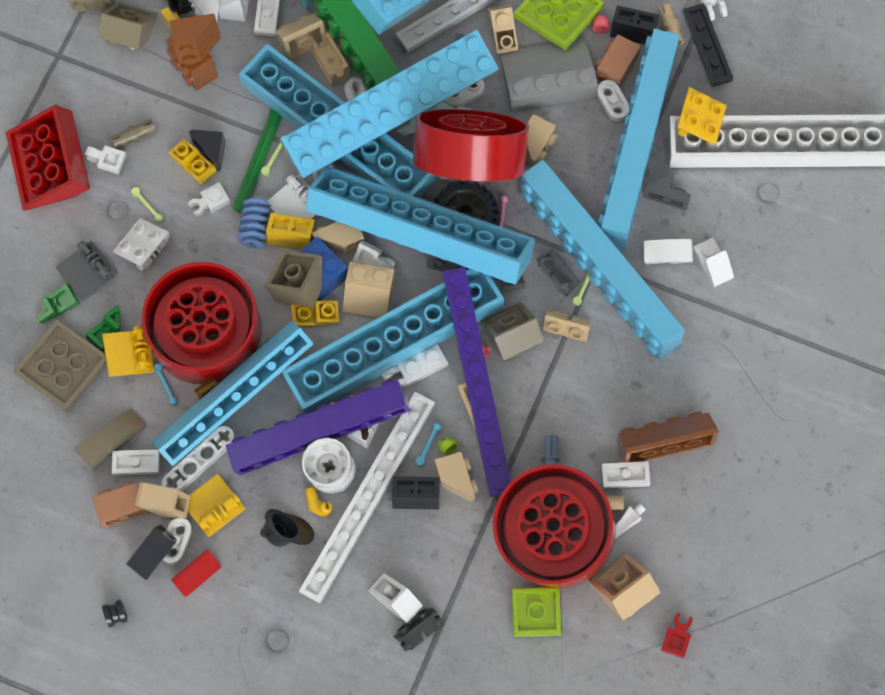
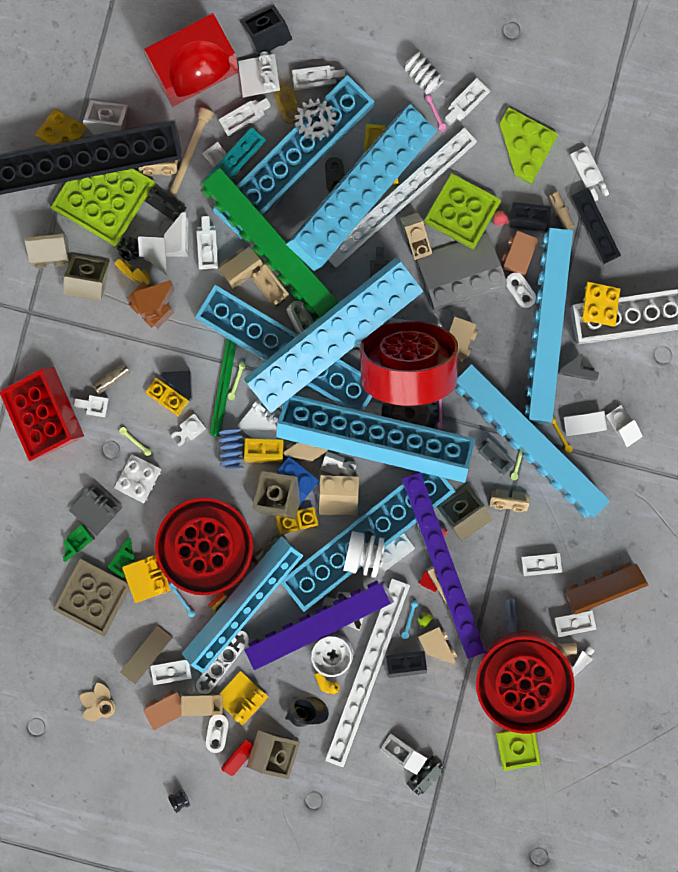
camera: 15 degrees left, 15 degrees up
black hinge [126,524,177,580] -> none
tan slope [589,554,661,621] -> none
red plate [661,613,693,659] -> none
none -> tan plate [79,683,116,721]
none -> dark tan slope [246,730,300,779]
none -> white wheel [343,531,385,578]
none -> red slope [418,570,437,592]
none -> white plate [521,553,562,576]
none -> yellow hinge [551,416,572,453]

